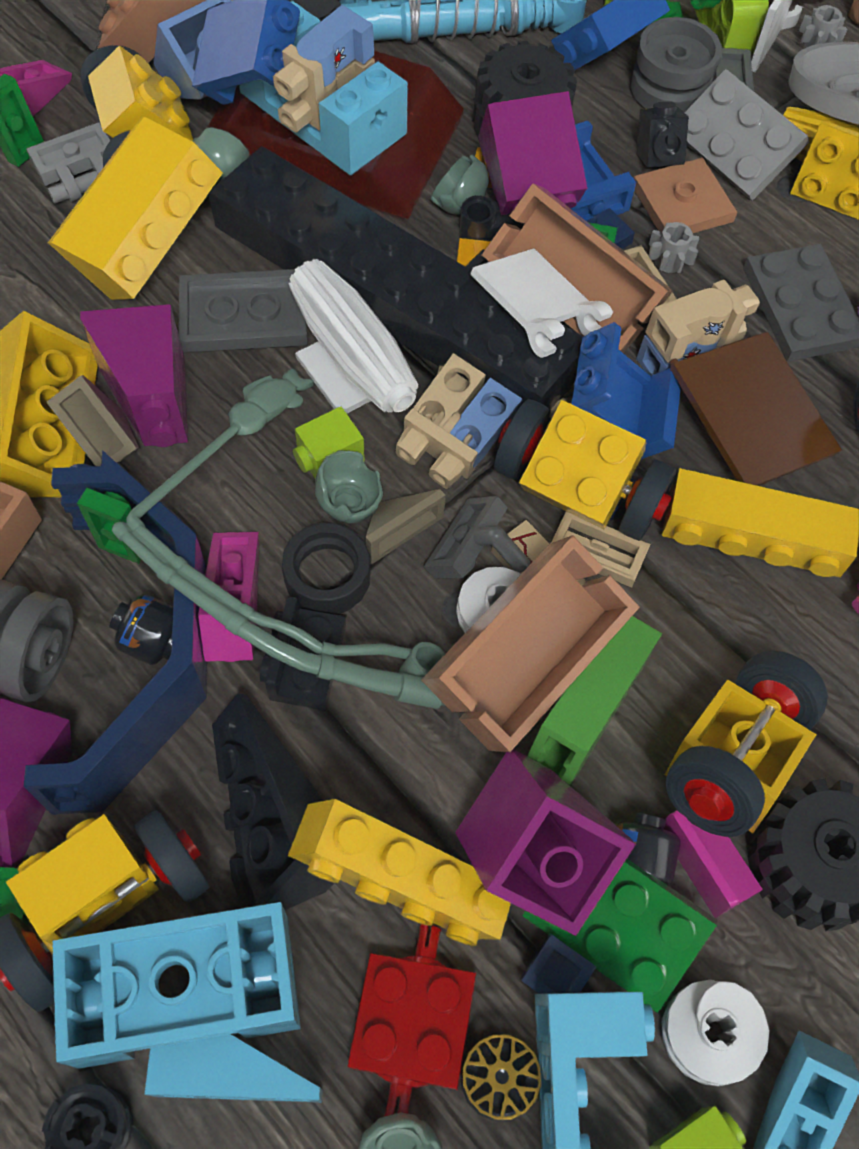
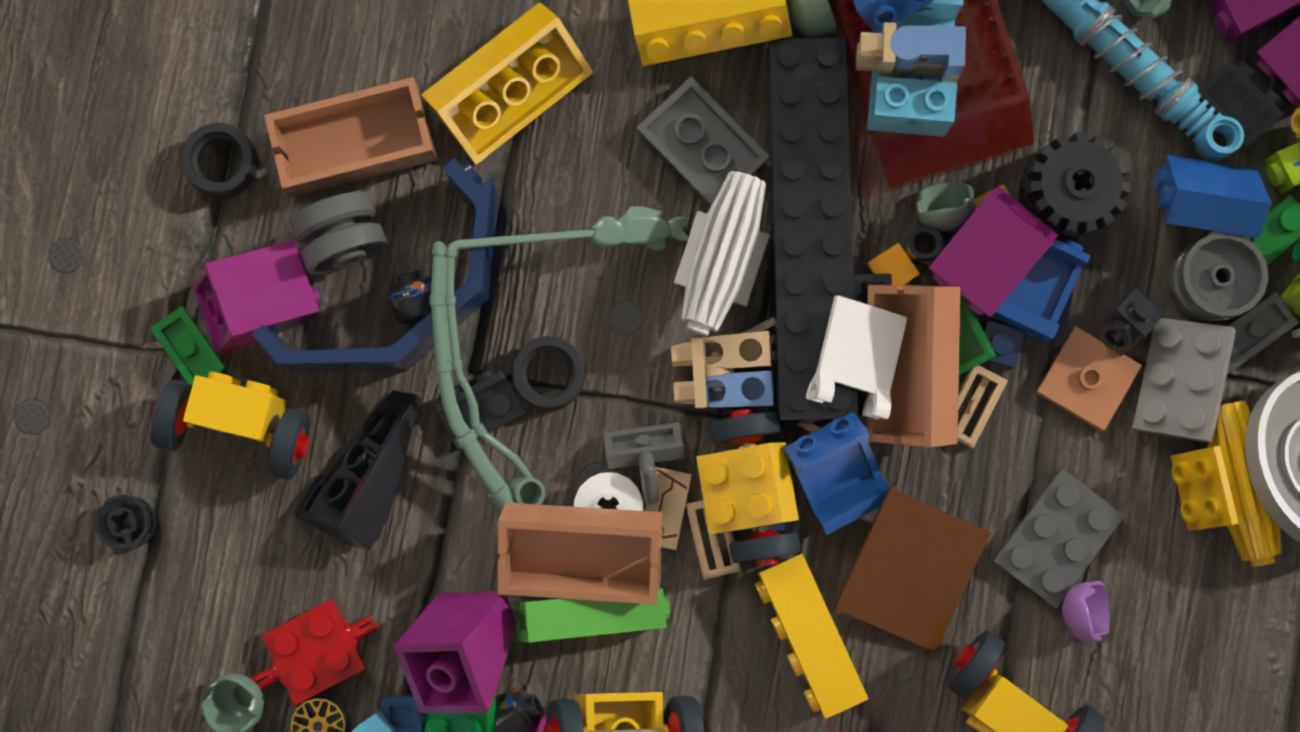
camera: 55 degrees right, 20 degrees up
dark tan slope [47,375,139,466] -> none
medium azure plate [52,902,301,1069] -> none
green plate [77,488,142,564] -> none
magenta slope [80,304,188,447] -> none
medium azure slope [145,1034,323,1102] -> none
dark pink slope [198,532,259,662] -> none
yellow brick [288,799,511,946] -> none
lime brick [293,406,365,479] -> none
sand green hair [315,450,383,523] -> none
dark tan slope [366,489,446,564] -> none
tan hips [636,280,760,376] -> none
light grey gear [648,222,699,273] -> none

